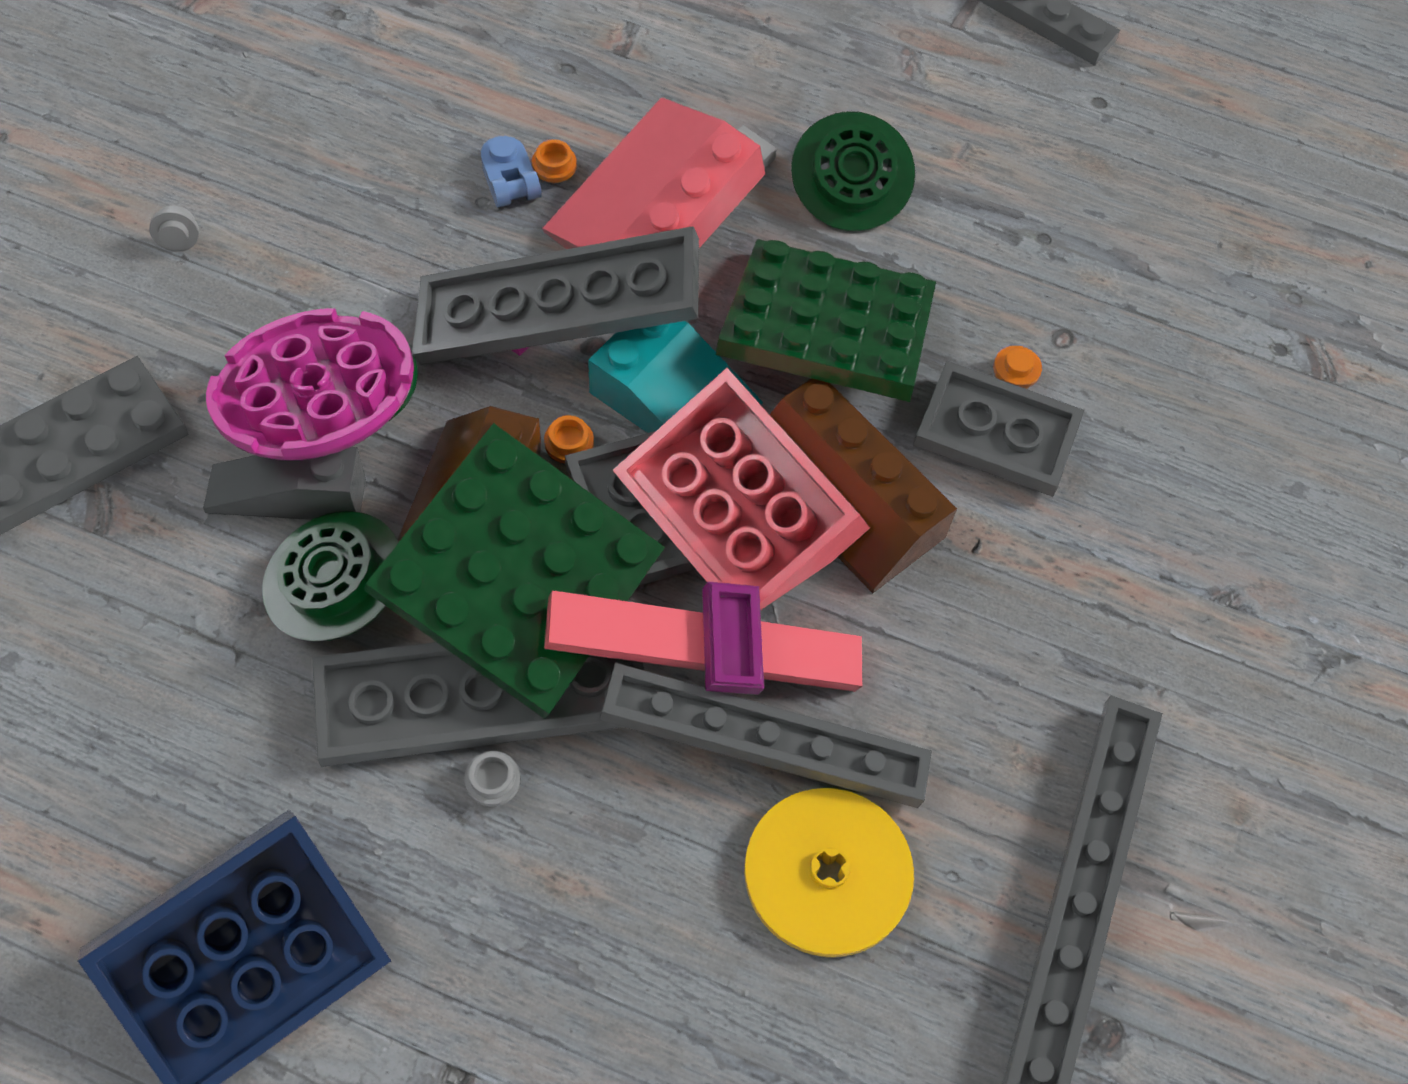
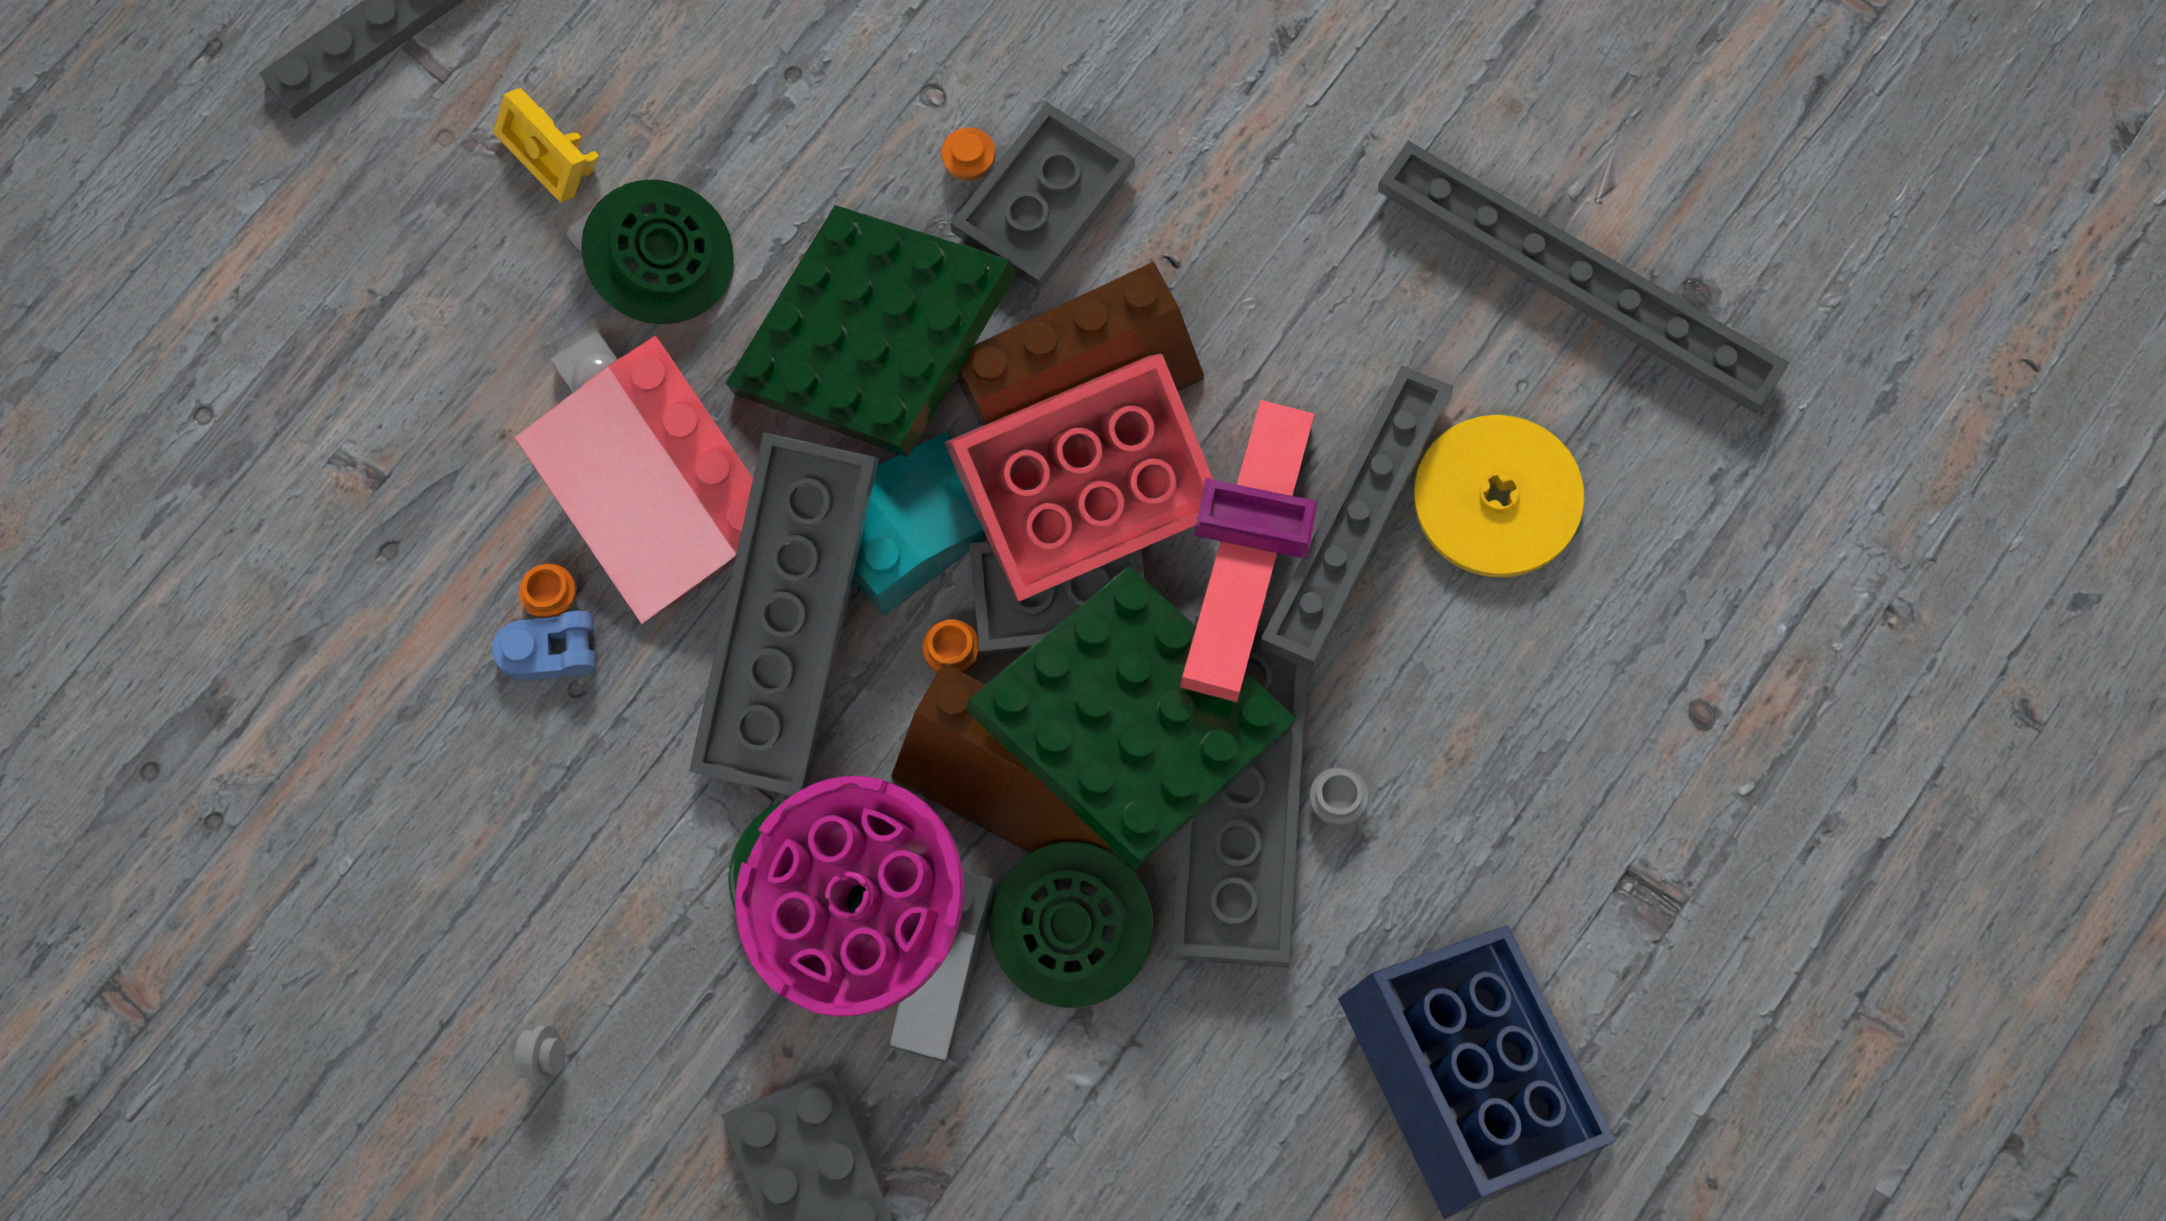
camera: 65 degrees left, 10 degrees up
none -> yellow plate [493,88,599,203]

